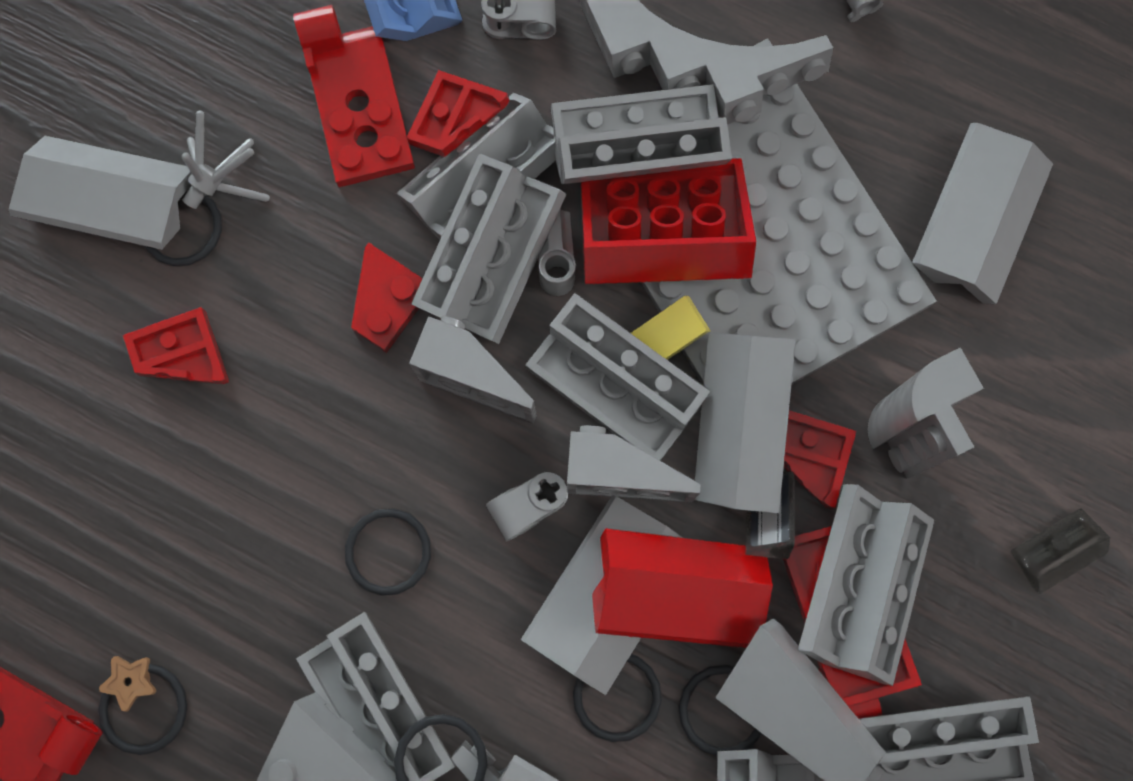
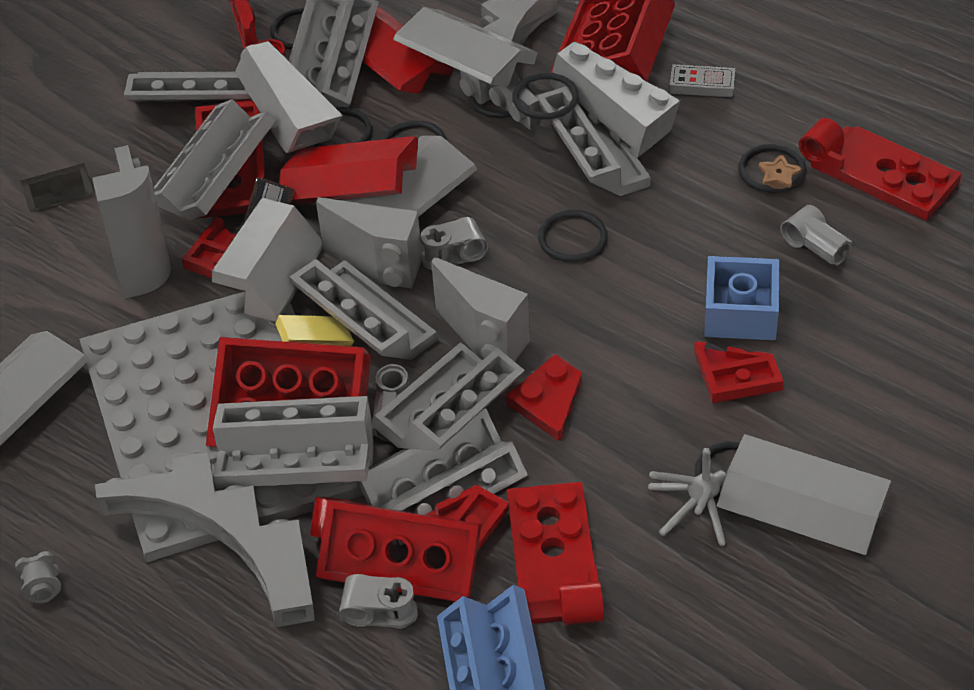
camera: 170 degrees left, 30 degrees down
none -> red hinge [310,496,482,601]
none -> medium blue brick [704,256,779,340]
none -> light grey piece [780,205,852,266]

